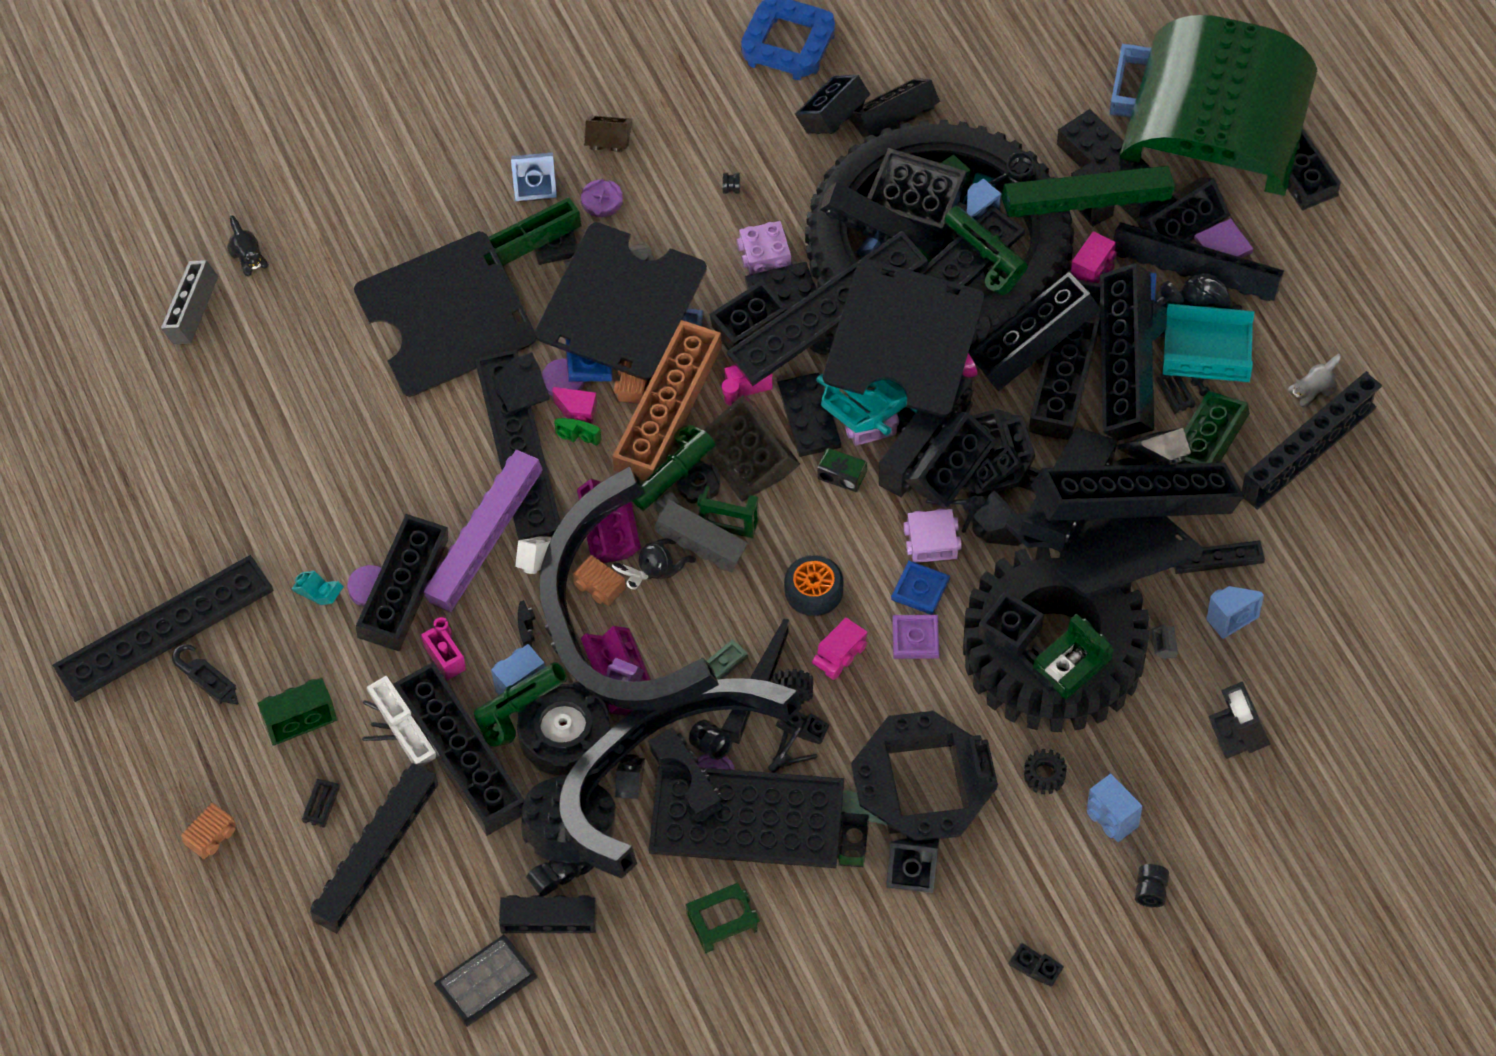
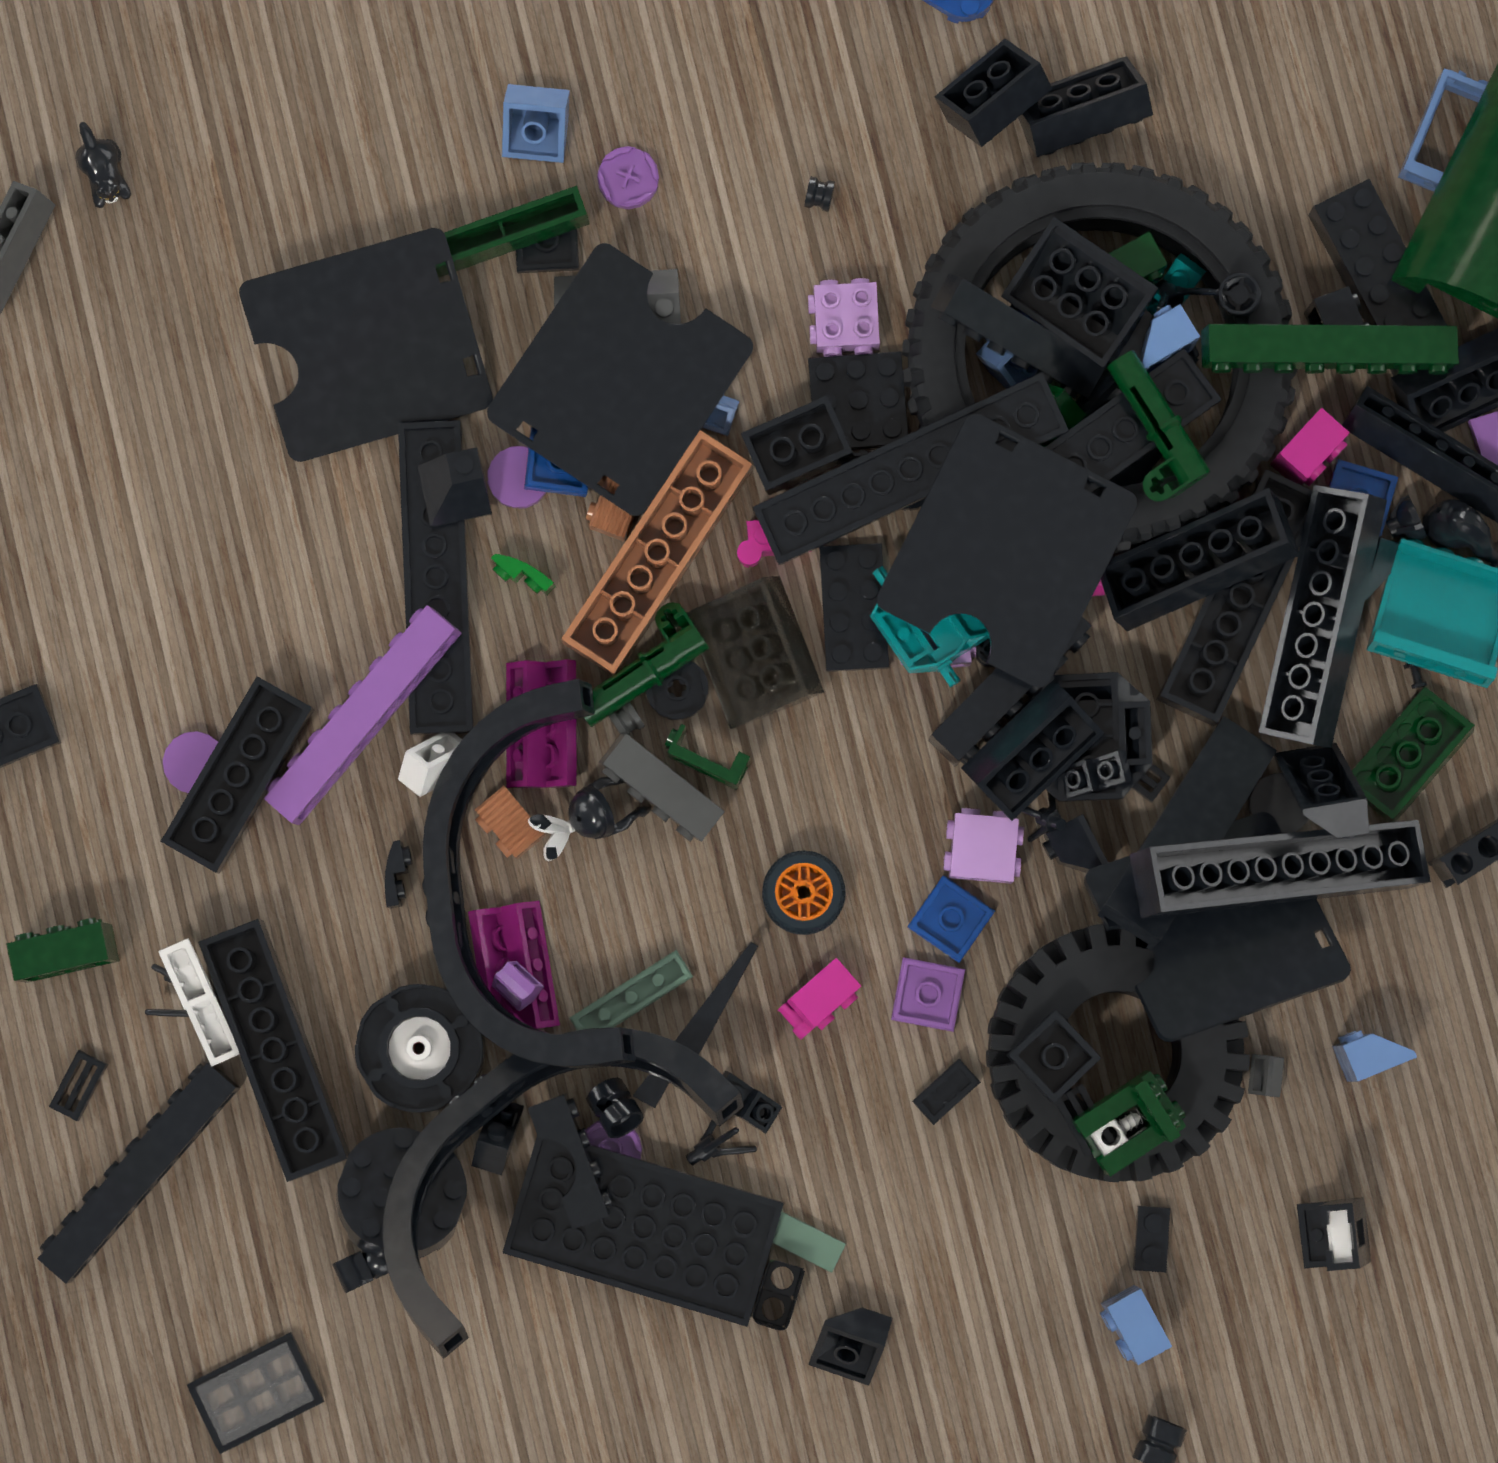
camera: 10 degrees right, 25 degrees up
teal slope [291,571,344,605] -> none
dark pink hinge [421,617,466,681] -> none
dark green piece [474,662,567,747] -> none
medium blue brick [491,644,545,700] -> none
black brick [499,895,597,933] -> none
dark pink slope [552,387,597,424] -> none
dark brown slope [584,115,632,152] -> none
dark green panel [685,883,760,954] -> none
black tyre [772,669,813,704] -> none
piece [817,448,867,492] -> none
black hinge [851,711,998,842] -> none
black tyre [1024,749,1067,794] -> none
black tile [1156,374,1195,414] -> none
black tile [1174,540,1265,574] -> none
none -> black plate [912,1059,981,1125]
none -> black plate [1133,1206,1170,1273]

